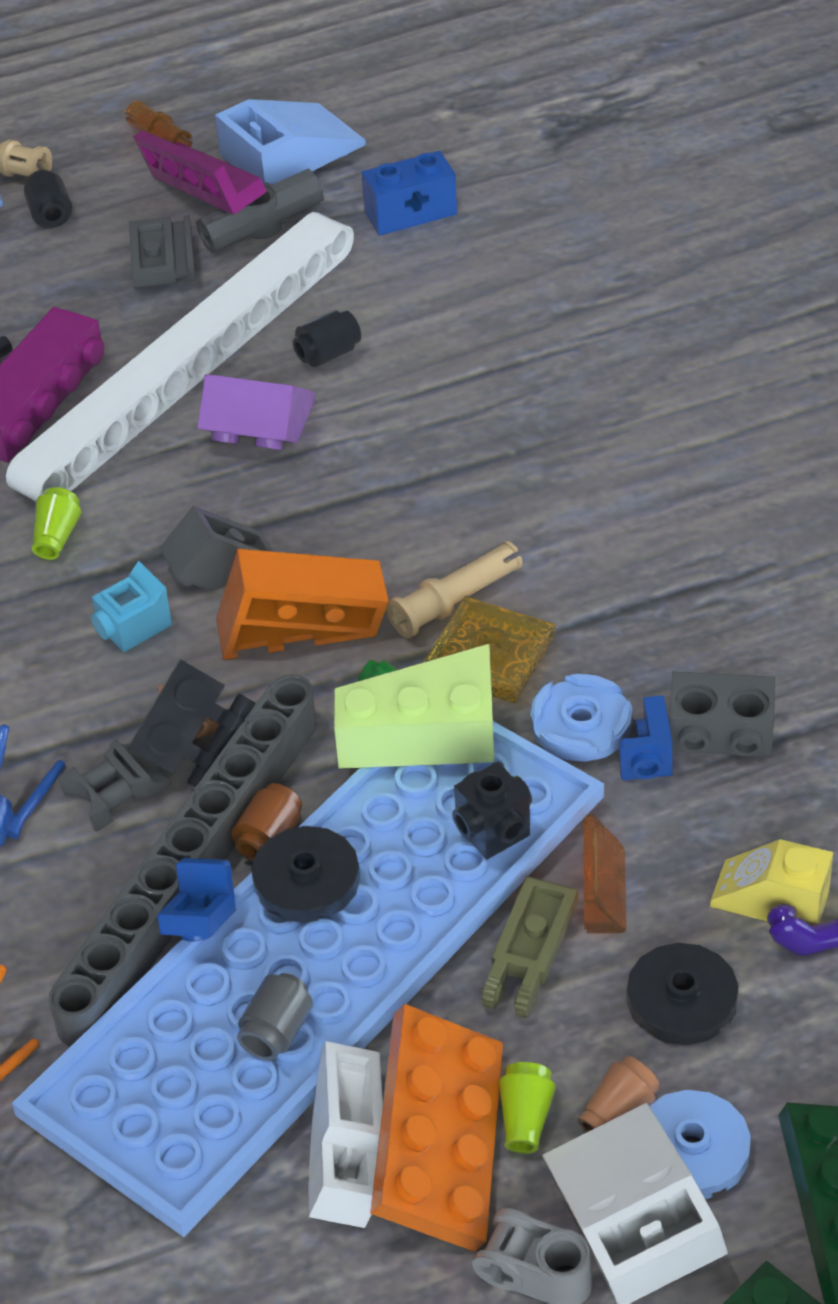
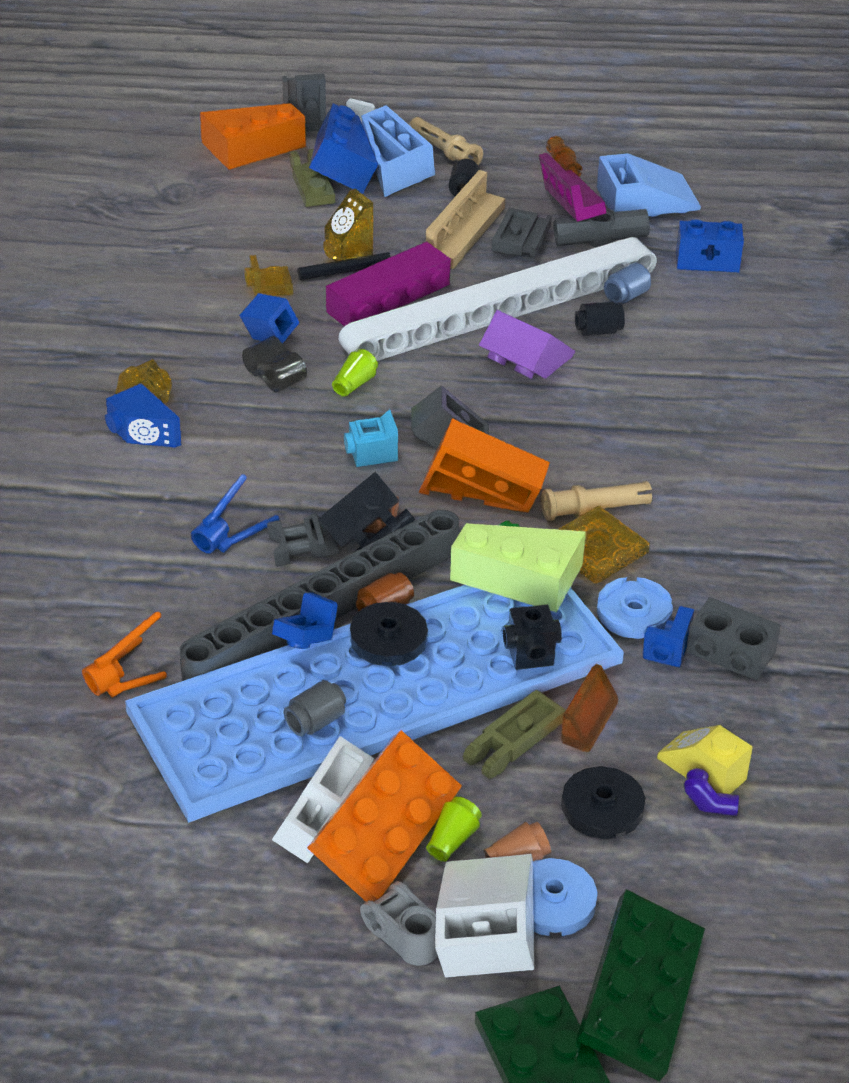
camera: 20 degrees right, 5 degrees down
none -> tan fence [426,170,505,269]
none -> sand blue brick [604,262,651,304]

